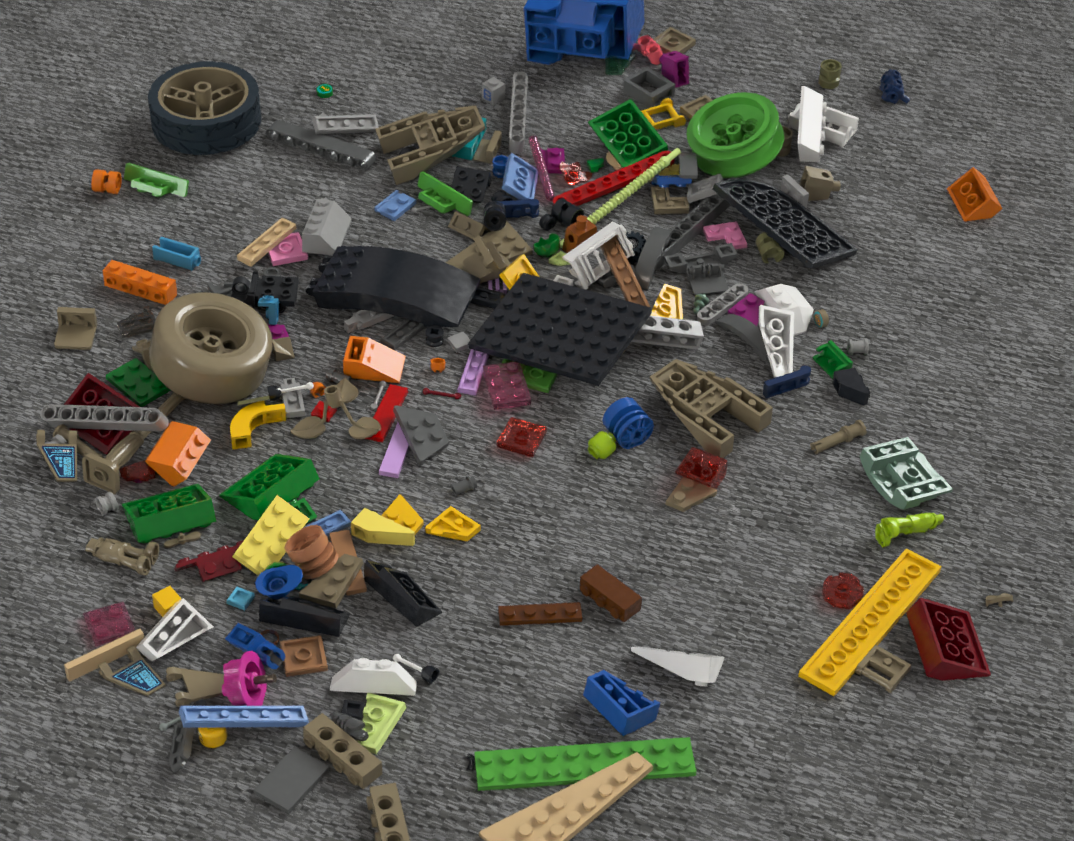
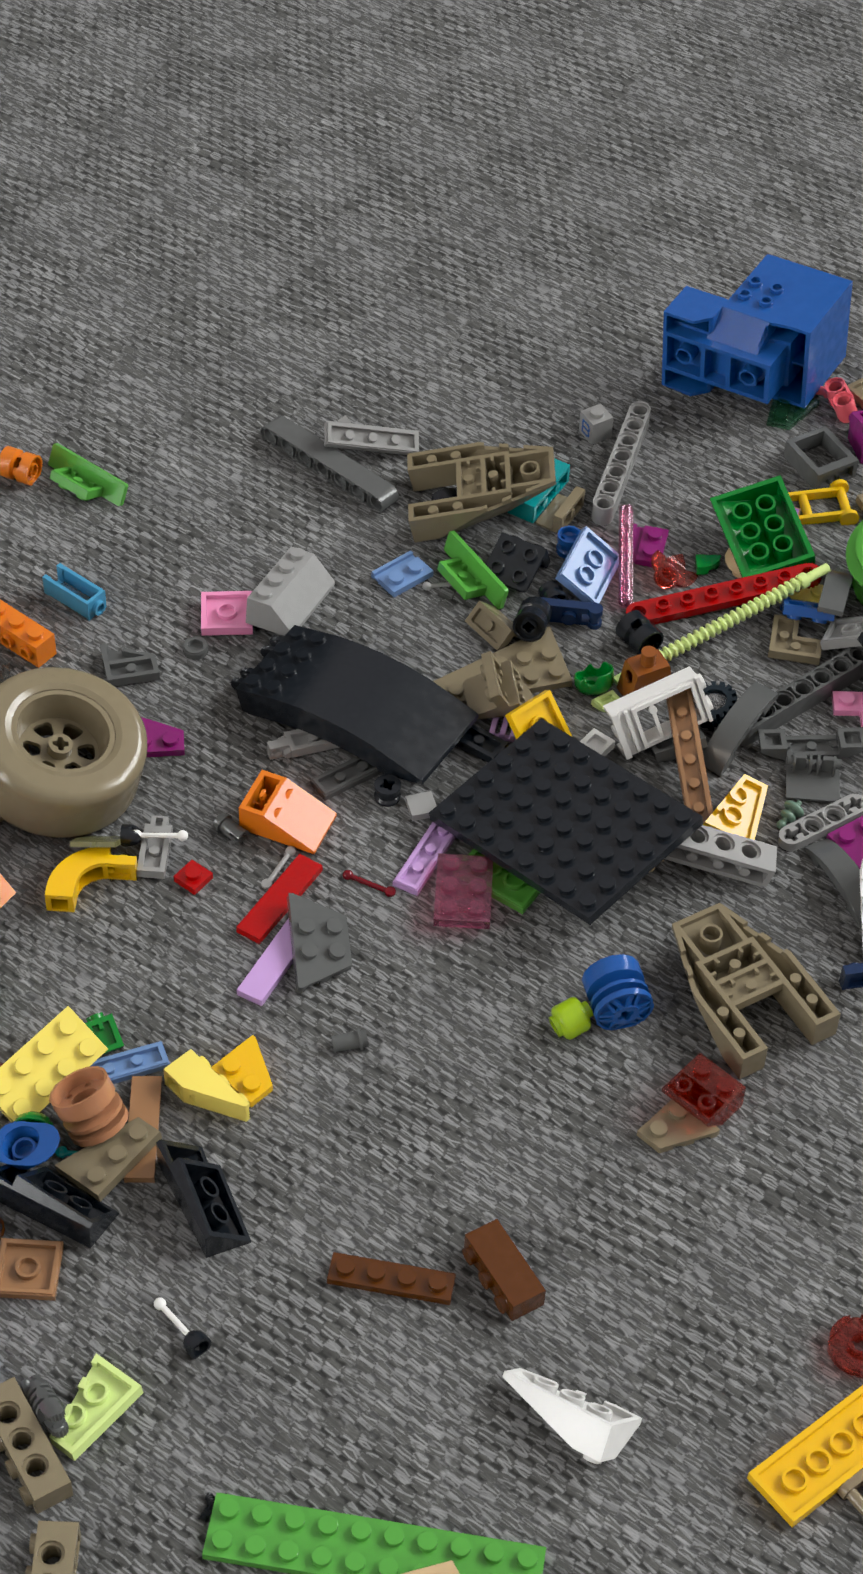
camera: 15 degrees right, 5 degrees up
wheel [148,61,262,155] -> none
green slope [219,454,320,520] -> none
black plate [231,271,299,313] -> none
tan tile [237,218,296,267] -> none
dark azure bracket [258,296,279,325] -> none
dark tan slope [272,337,294,361] -> none
dark tan plant [290,377,381,439] -> none
orange hinge [310,382,326,398] -> none
green tile [316,84,333,98] -> none
white wedge [330,658,417,696] -> none
black tile [341,699,366,721] -> none
yellow wing [425,506,481,542] -> none
orange hinge [430,358,445,373] -> none
clear red plate [497,417,547,458] -> none
black bush [539,213,557,231] -> none
blue wedge [583,670,660,736] -> none

